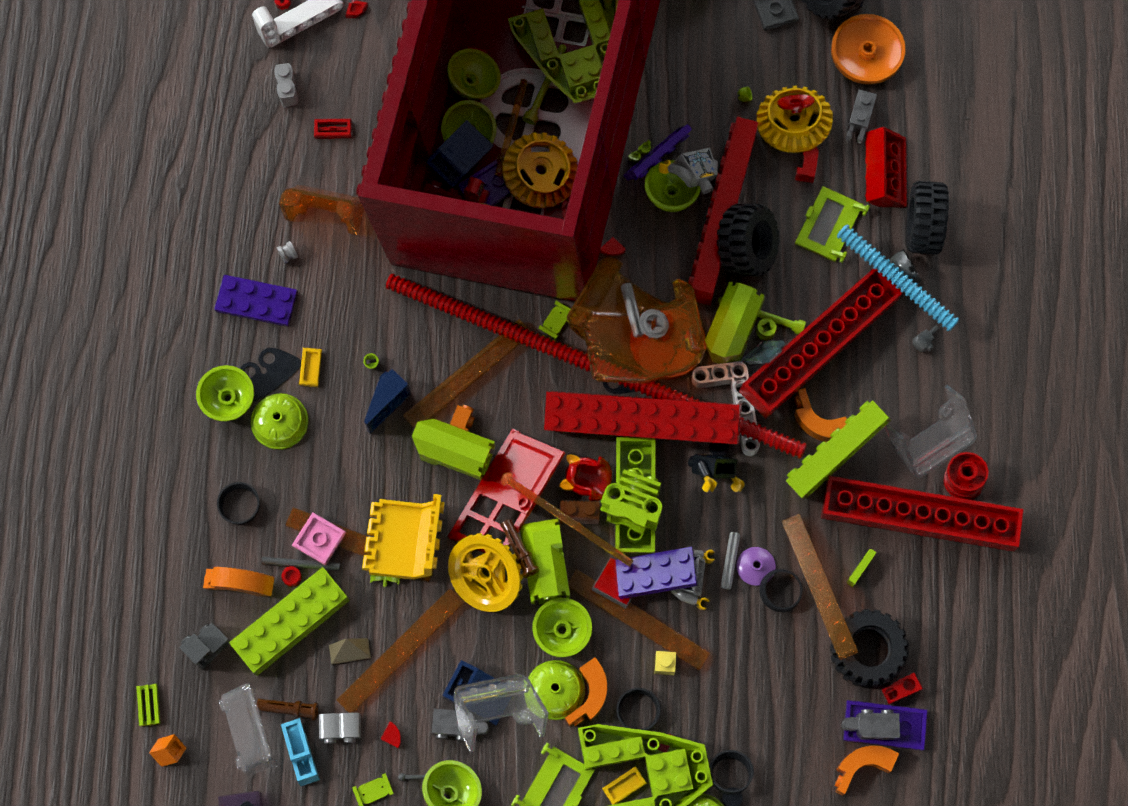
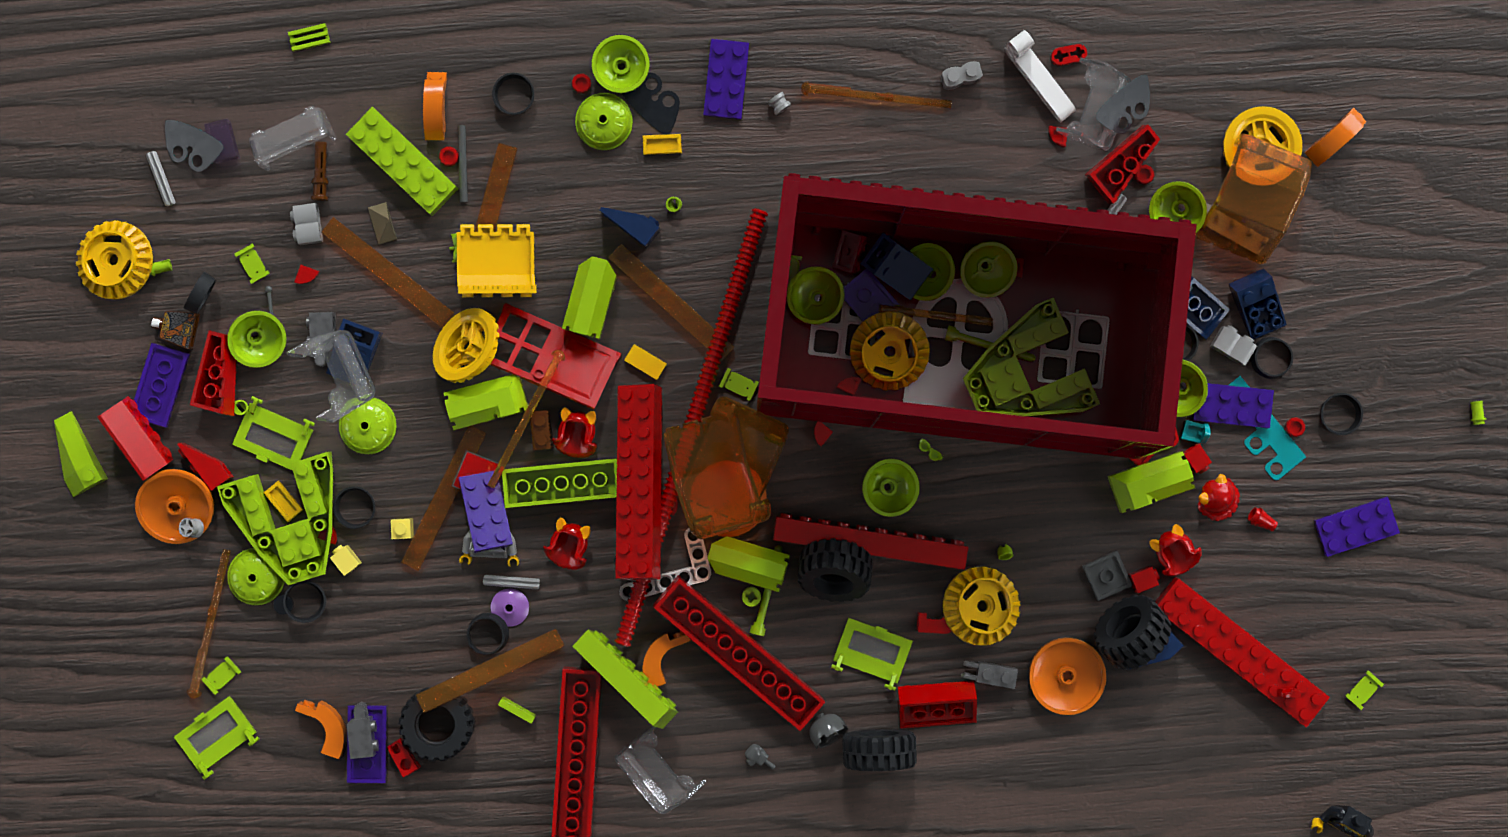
camera: 80 degrees right, 15 degrees up
orange panel [149,734,186,766] -> none
dark grey brick [179,623,230,670] -> none
clear orange windscreen [279,185,364,235] -> none
medium azure slope [281,718,320,786] -> none
bright pink tile [292,512,346,566] -> none
red tile [314,119,352,139] -> none
orange brick [450,405,475,432] -> none
red leg [463,177,490,204] -> none
reddish brown pin [500,519,540,578] -> none
lime hat [532,598,592,657] -> none
orange arch [565,657,607,727] -> none
lime piece [600,469,662,535] -> none
light grey axle [621,283,644,338] -> none
dark purple plate [623,124,692,181] -> none
light grey gear [639,309,669,339] -> none
light grey torso [659,148,718,194] -> none
black torso [688,454,745,492] -> none
clear light blue piece [741,340,785,364] -> none
red dish [777,94,815,113] -> none
medium azure piece [837,224,959,331] -> none
red wheel [943,452,989,500] -> none
none -> light yellow brick [330,545,362,576]
none -> red hair [543,517,591,570]
none -> red tile [572,74,591,94]
none -> yellow tile [624,344,667,380]
none -> clear orange bar [801,81,952,108]

